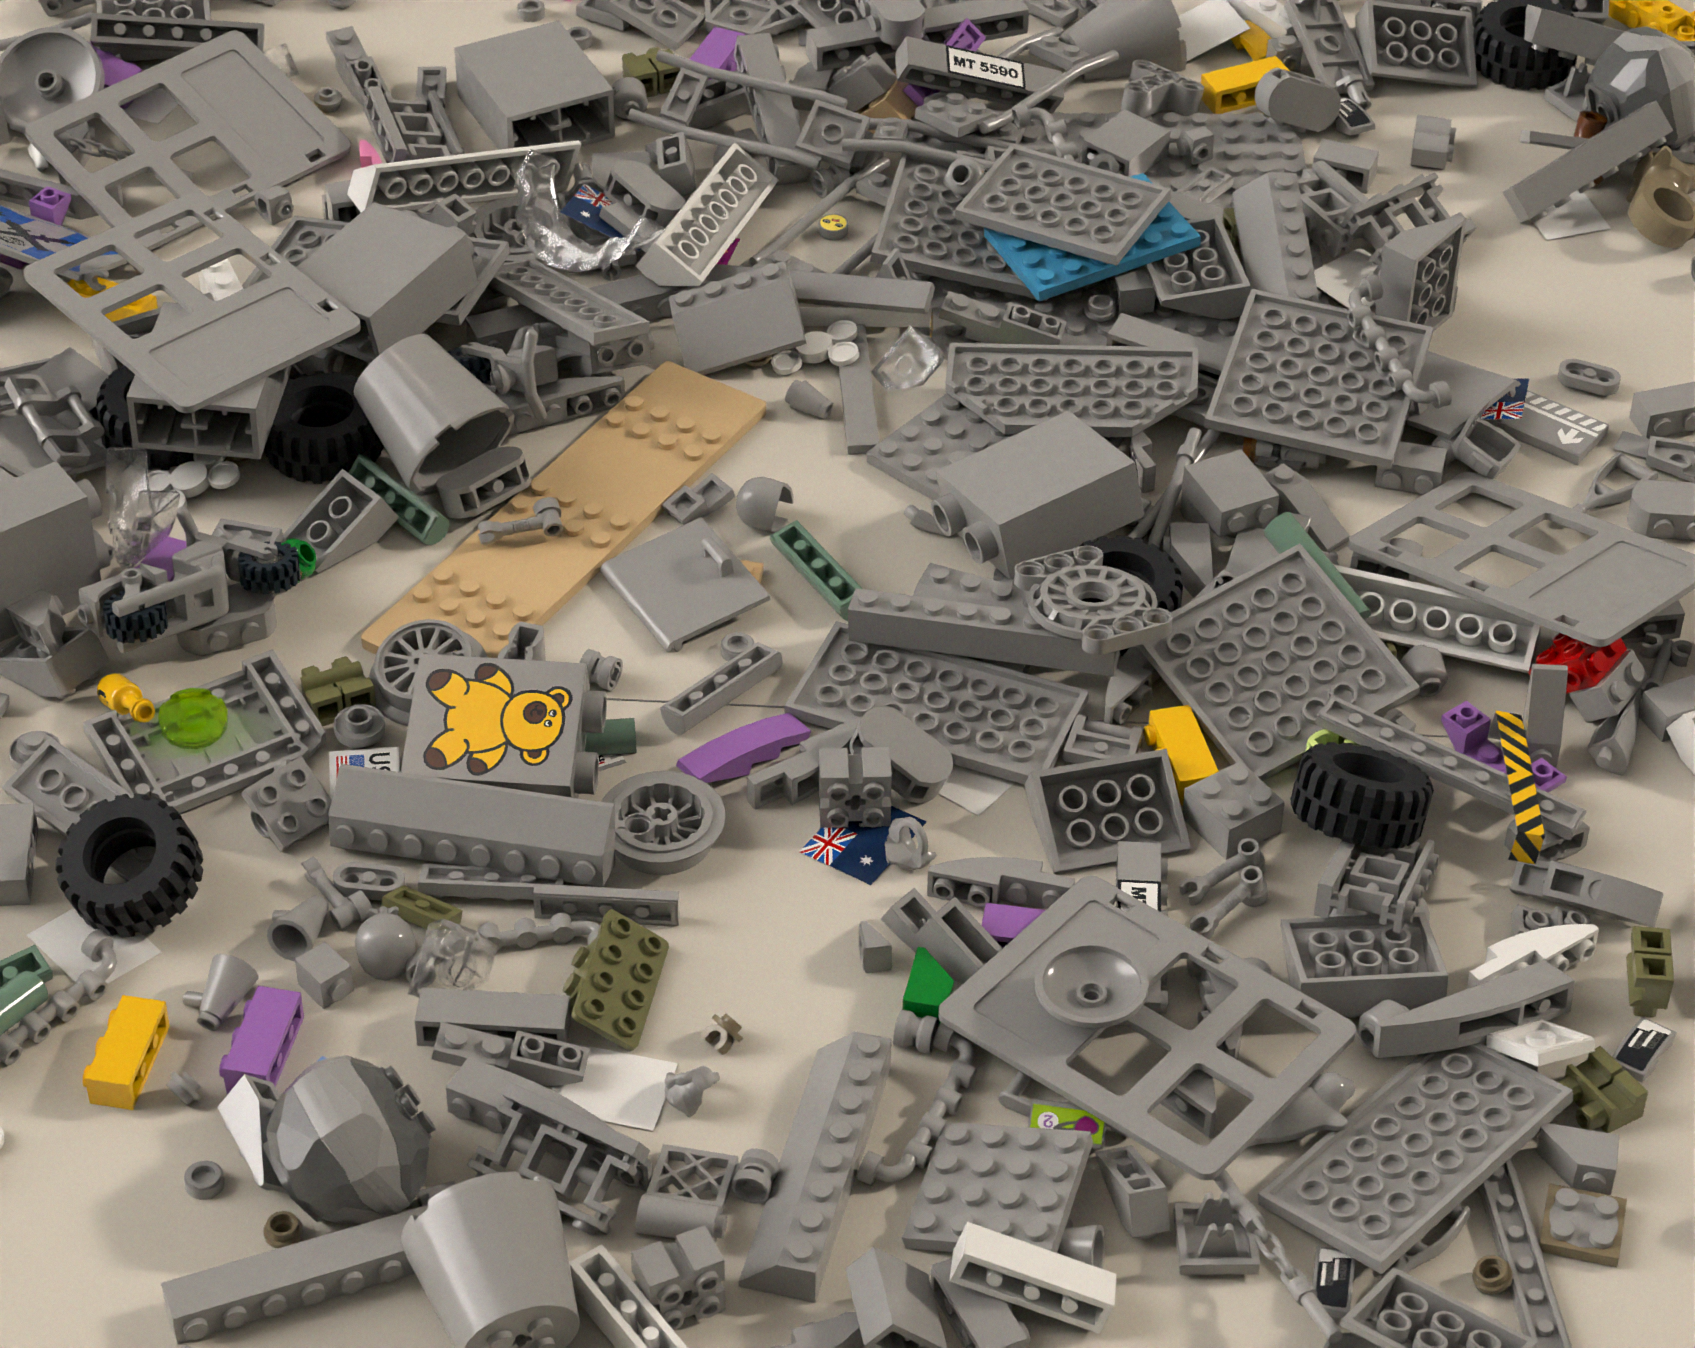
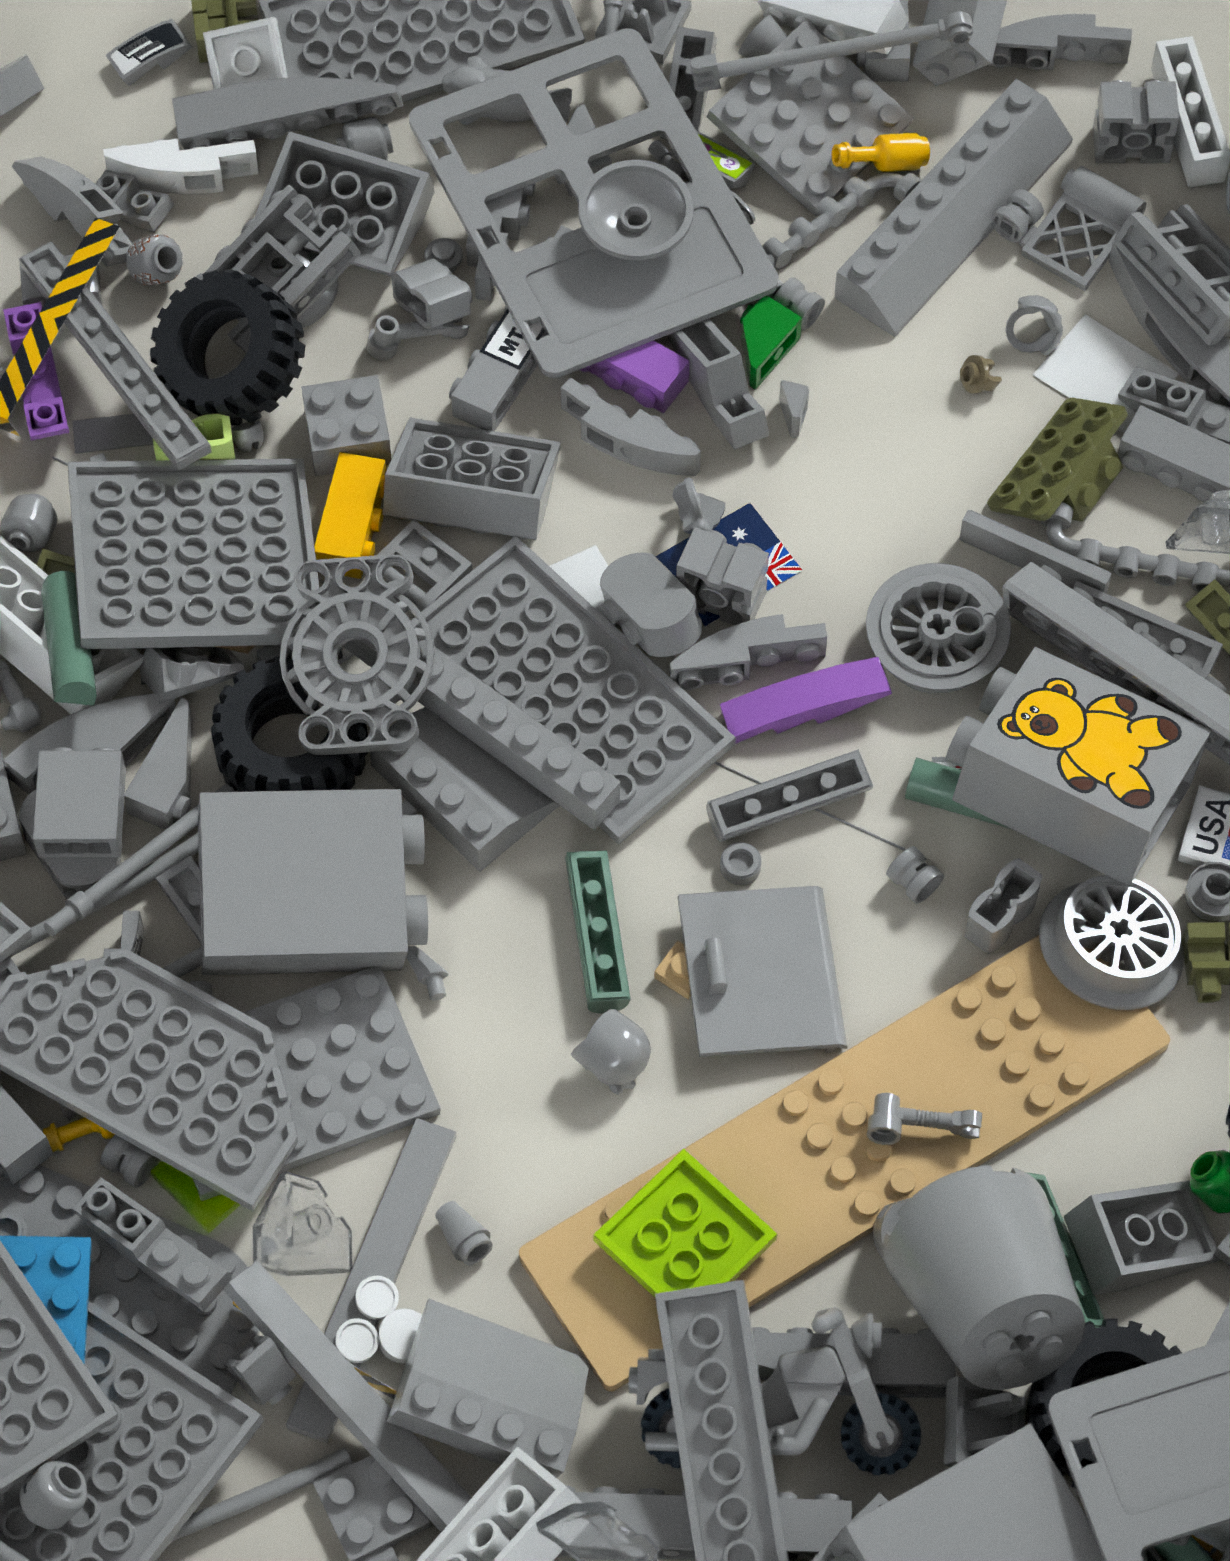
camera: 155 degrees left, 20 degrees up
light grey slope [662,473,735,525] -> none
light grey brick [1179,838,1266,905] -> none
olive hips [1626,926,1674,1017] -> none
none -> light grey head [126,235,183,286]
none -> light grey brick [391,259,473,329]
none -> lime plate [593,1149,777,1297]
none -> light grey hinge [690,11,974,92]
none -> yellow piece [831,133,930,172]

